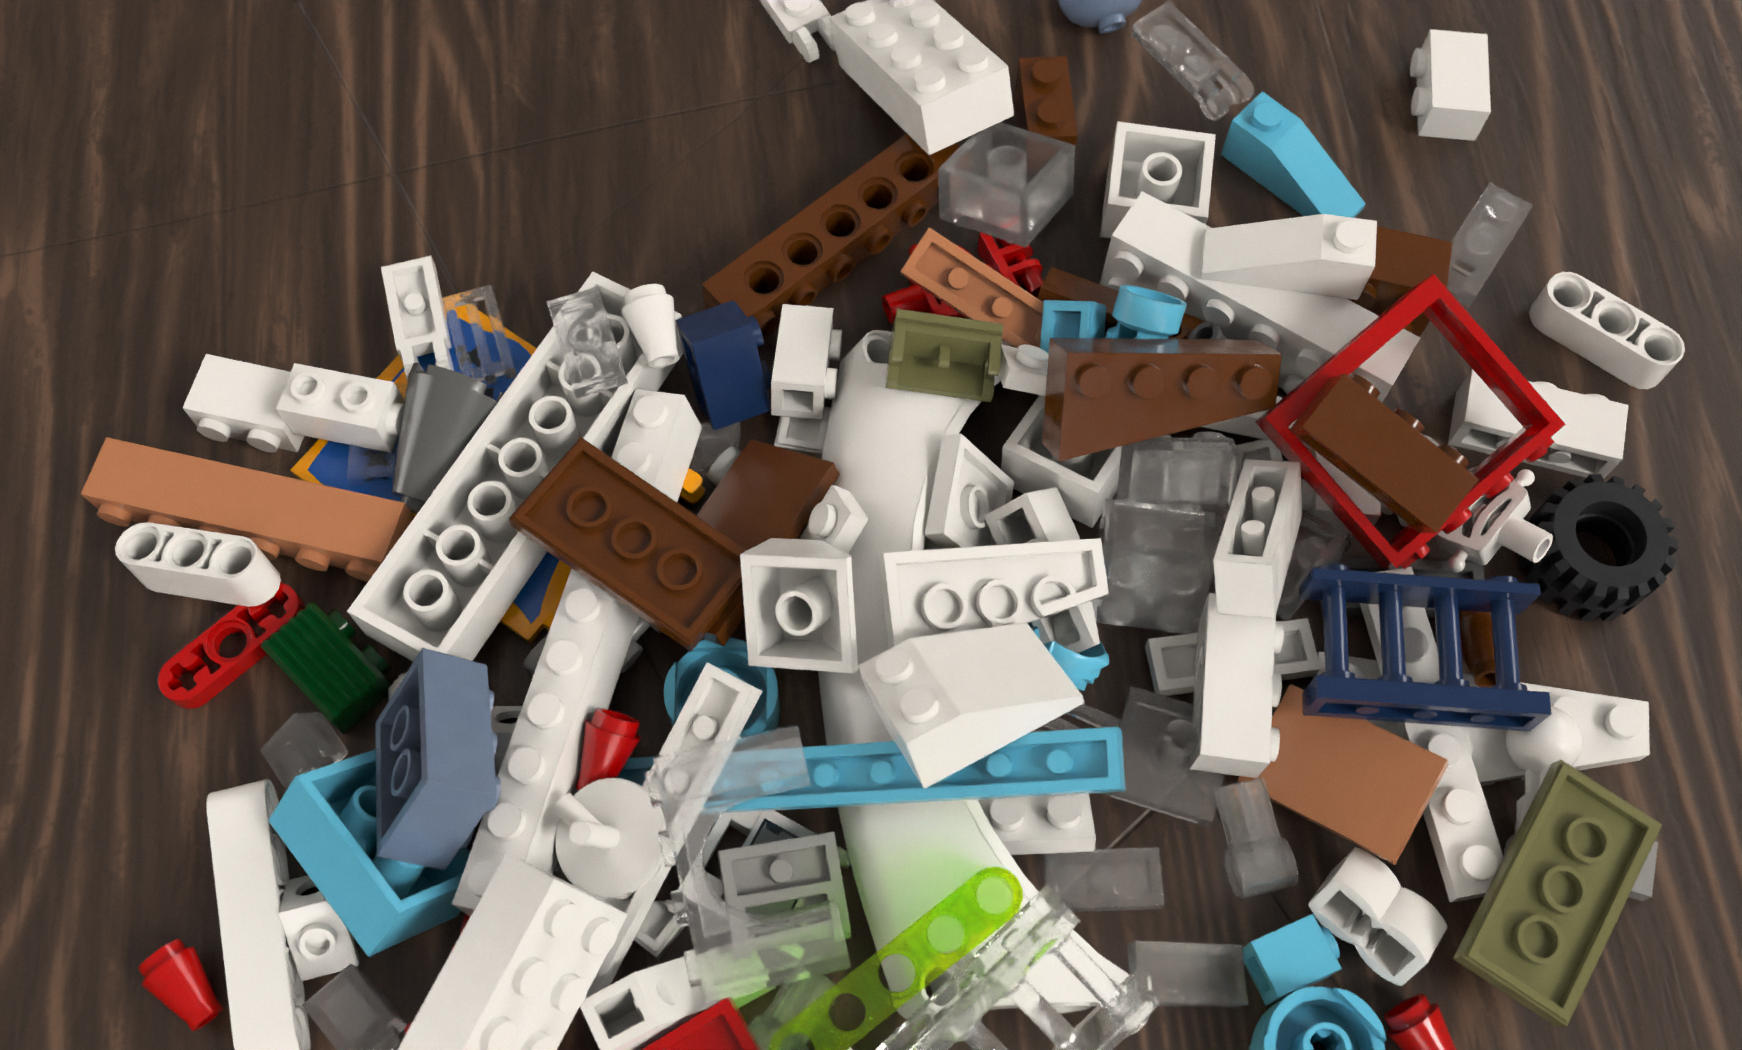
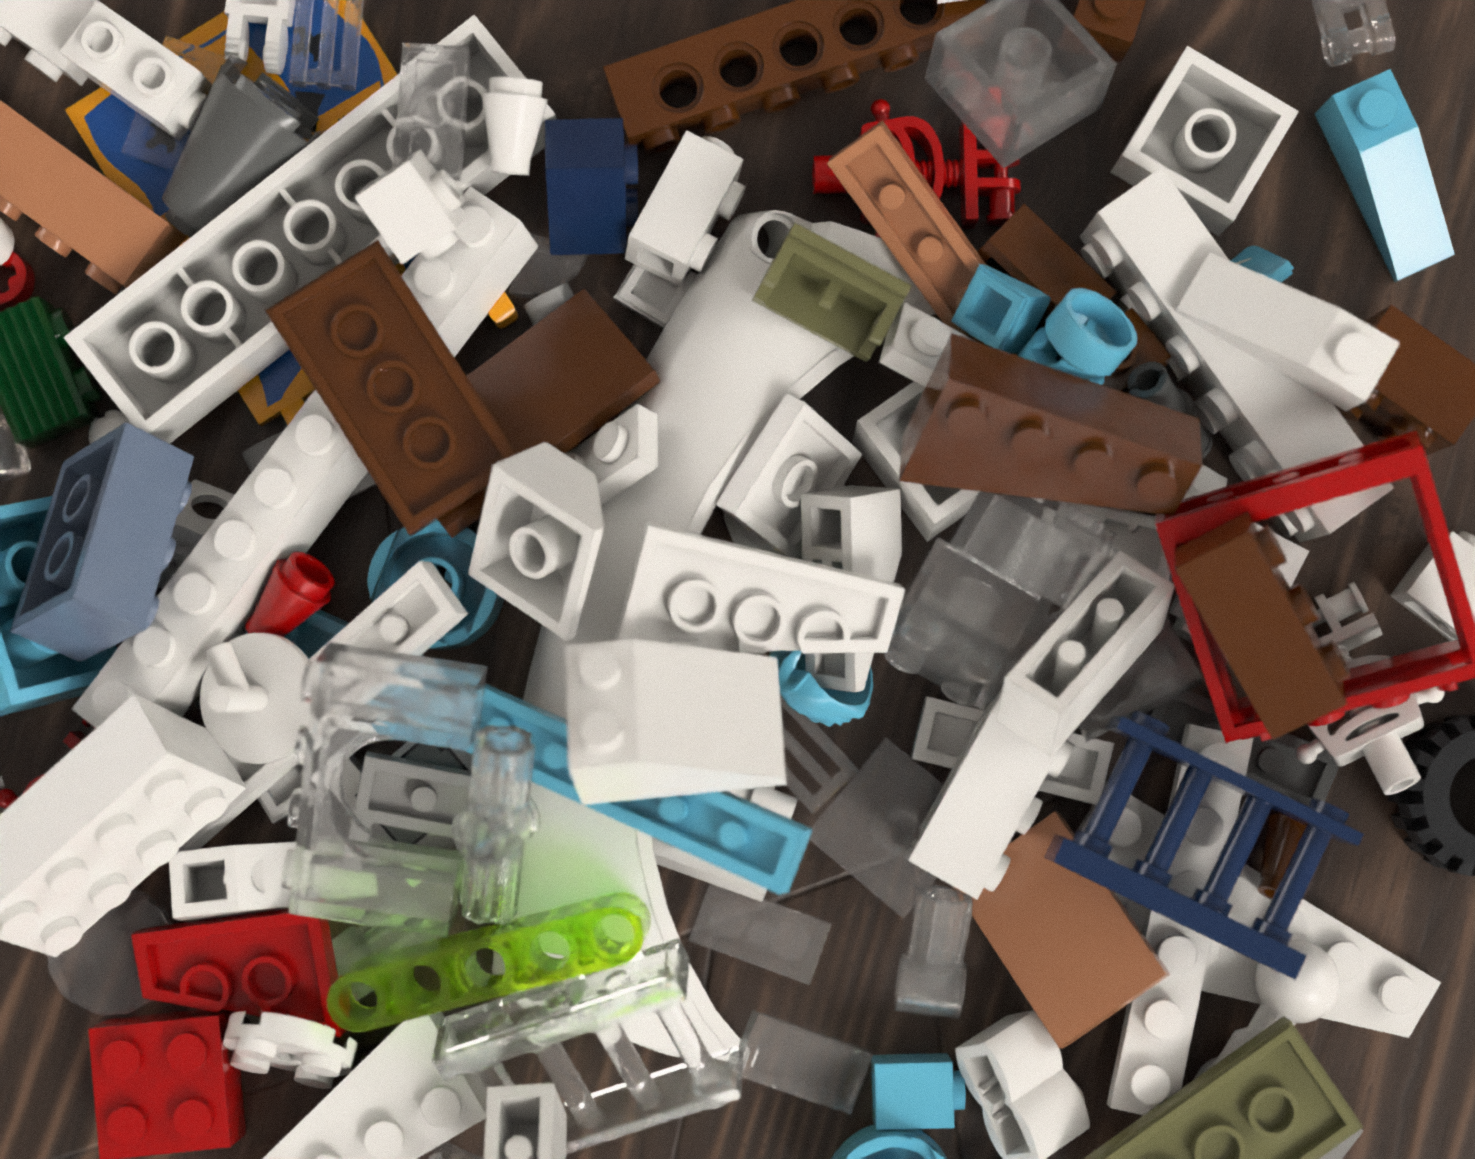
camera: 25 degrees right, 20 degrees up
none -> white brick [355,149,466,264]
none -> clear piece [451,725,540,925]

